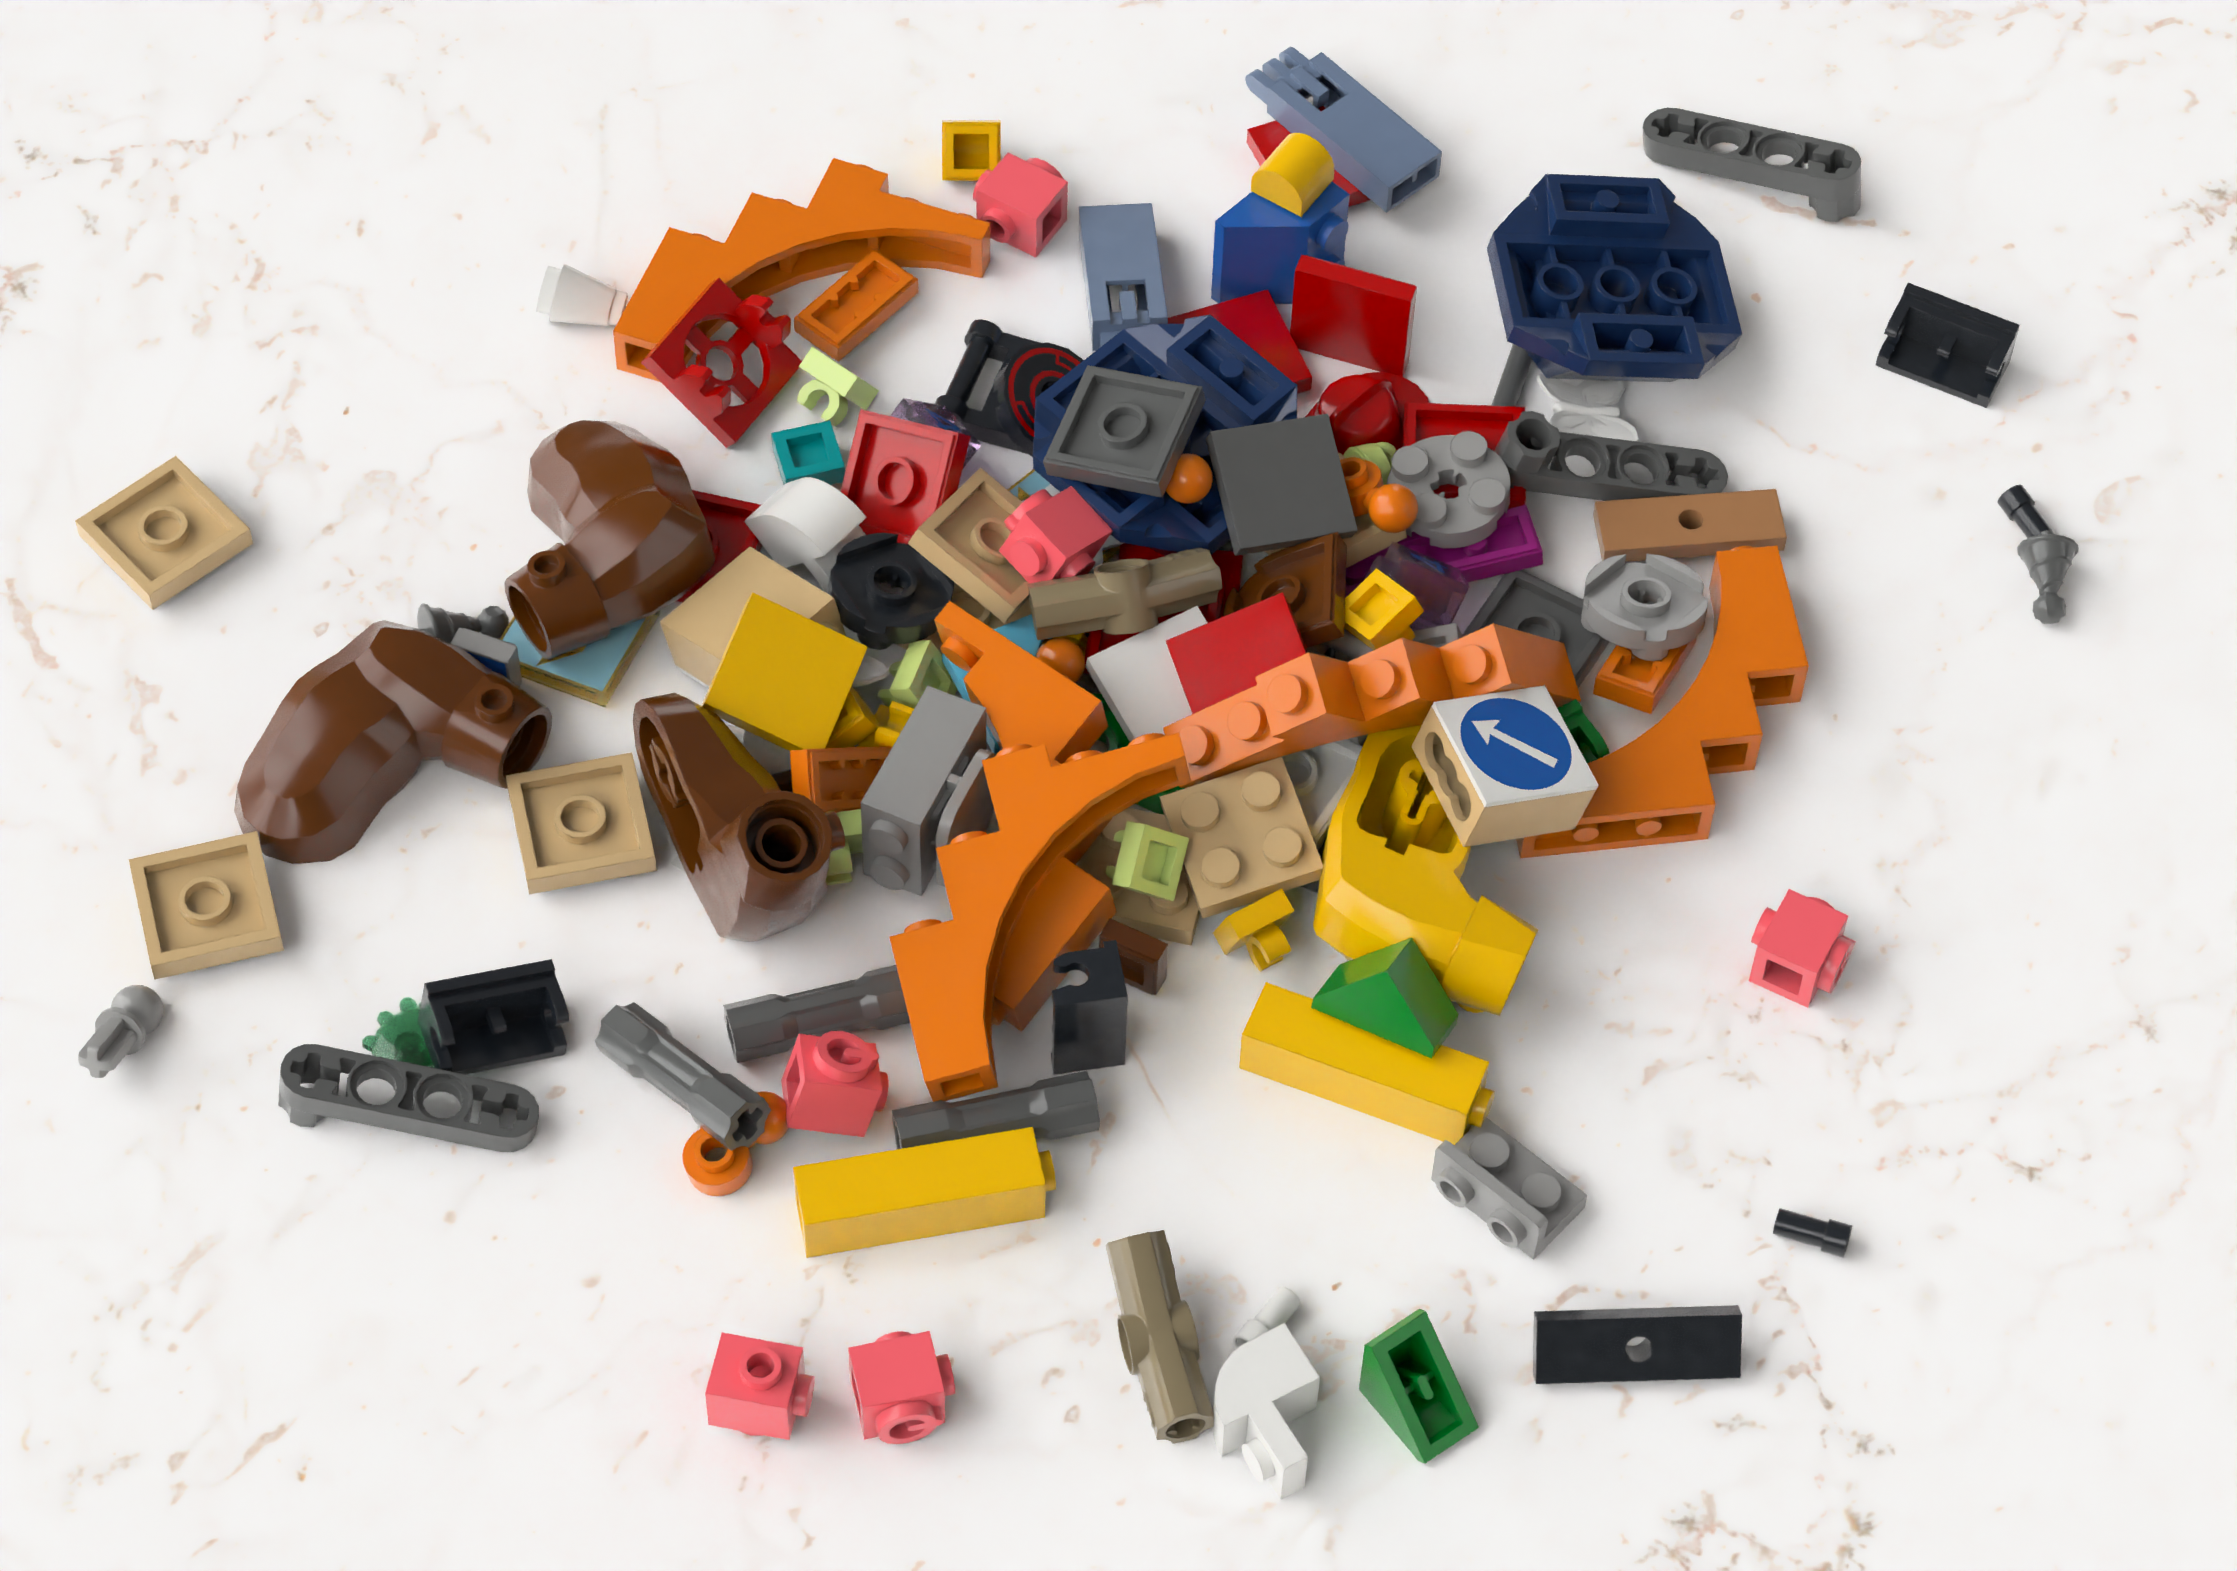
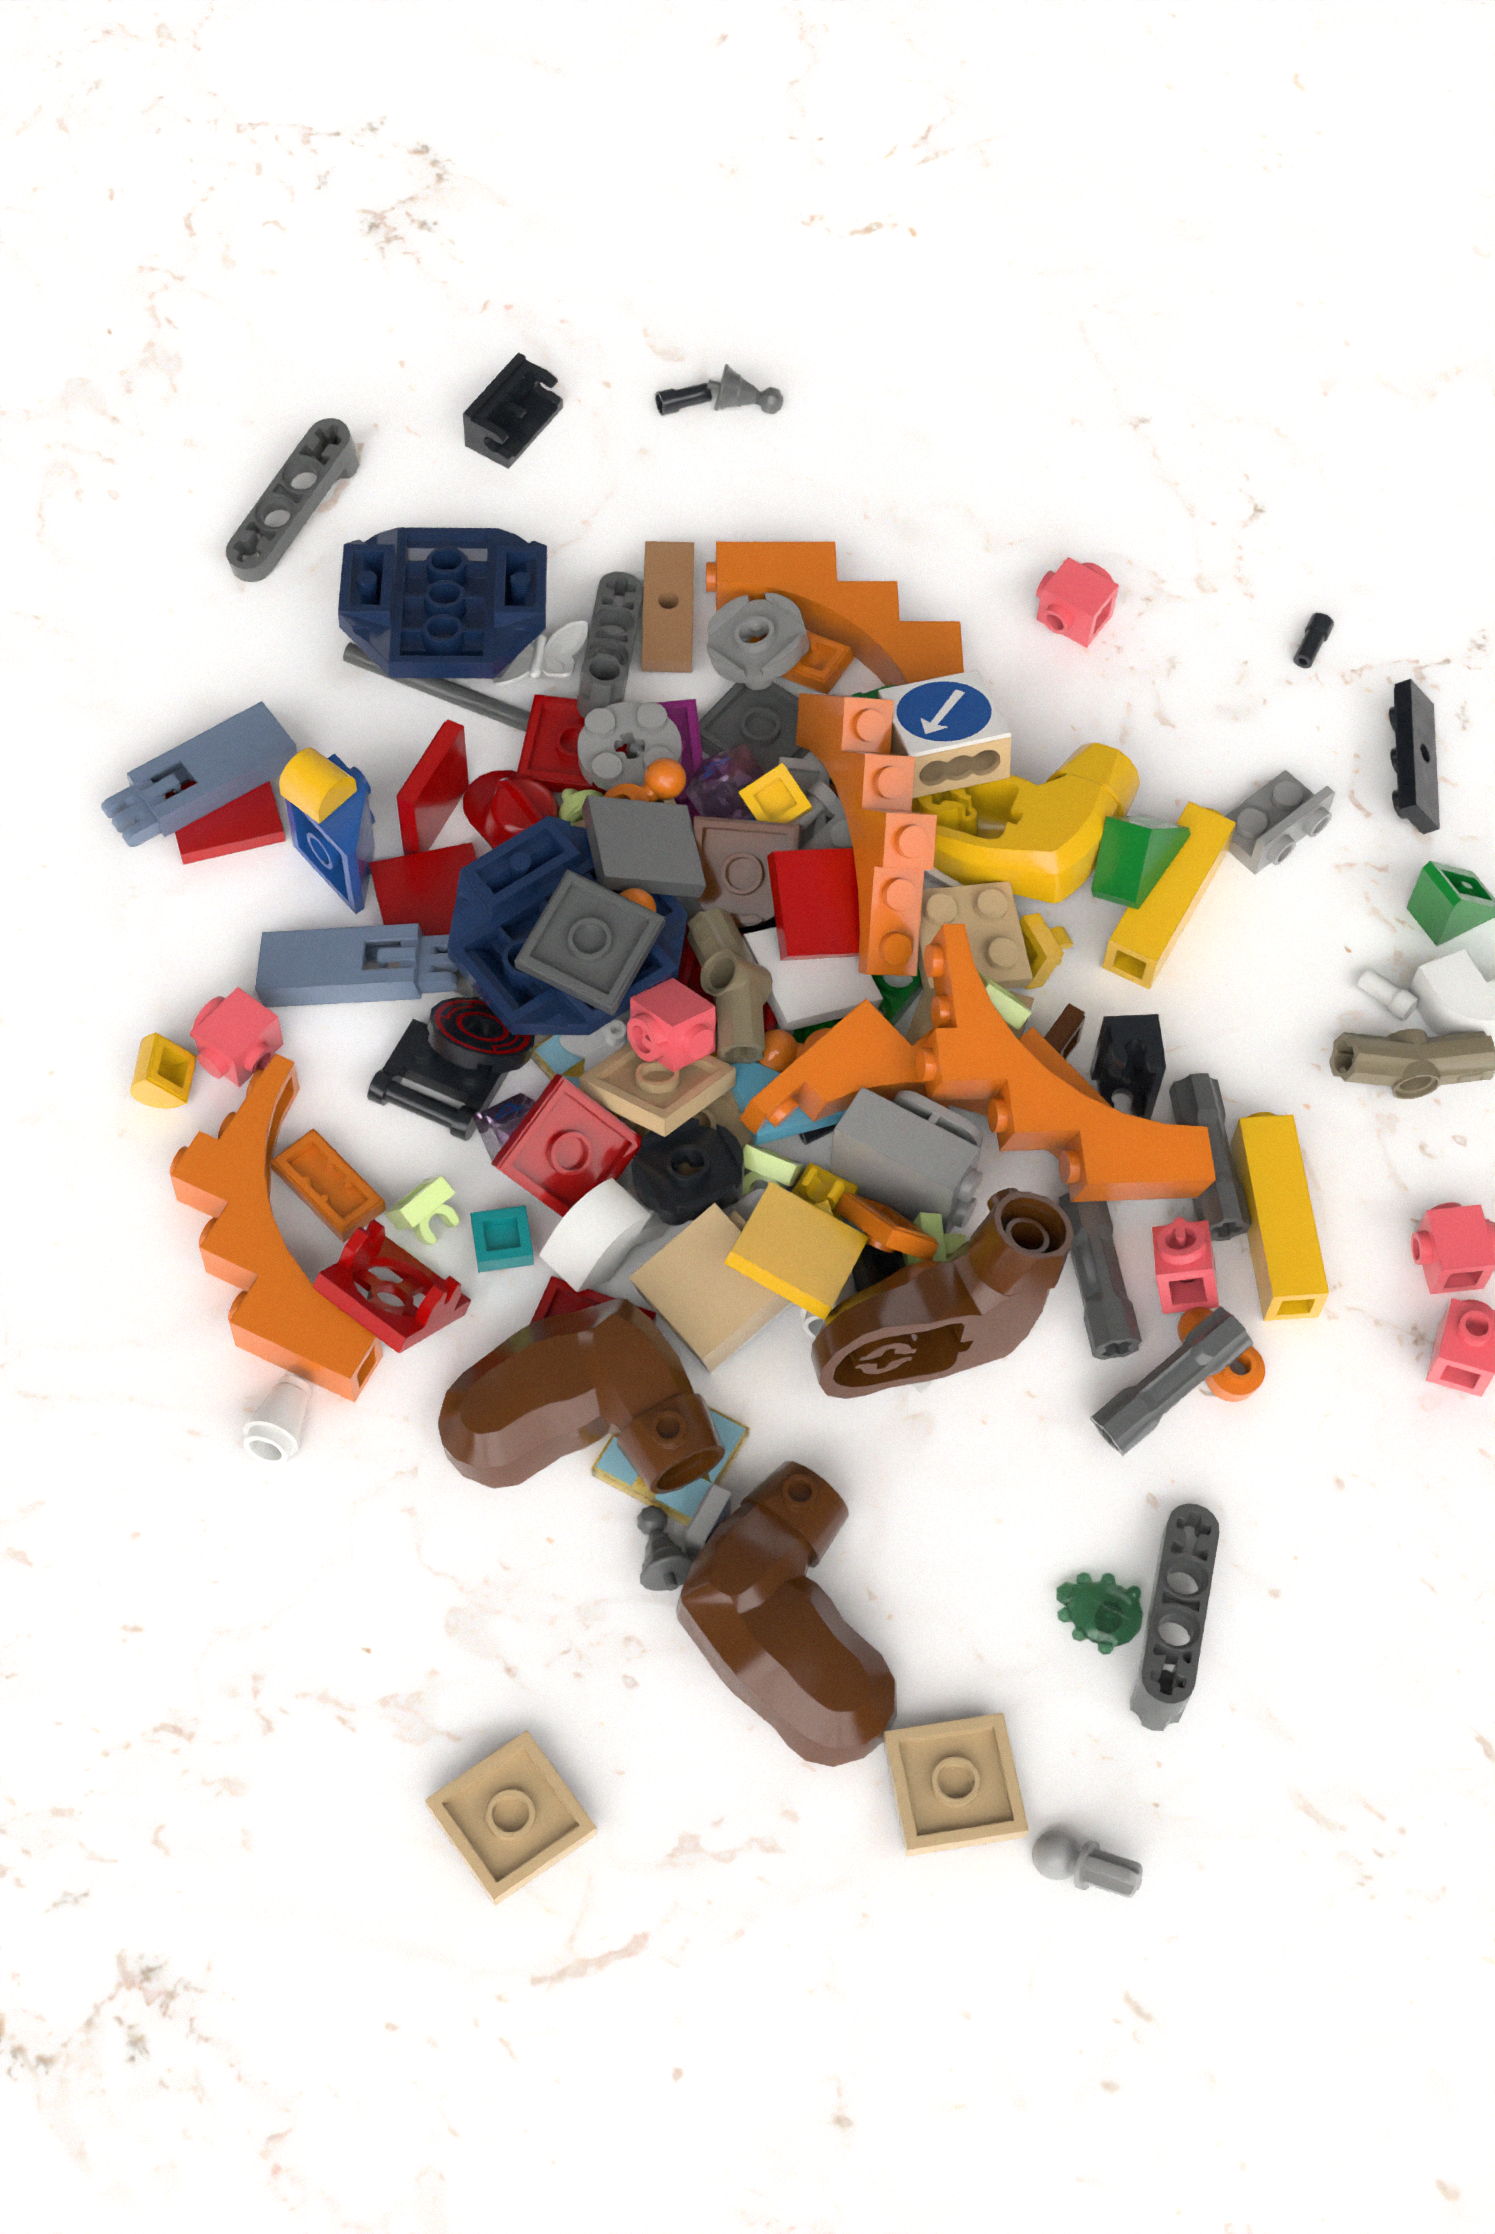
camera: 85 degrees left, 5 degrees up
black hinge [418,959,569,1074] -> none
tan plate [506,752,657,895] -> none

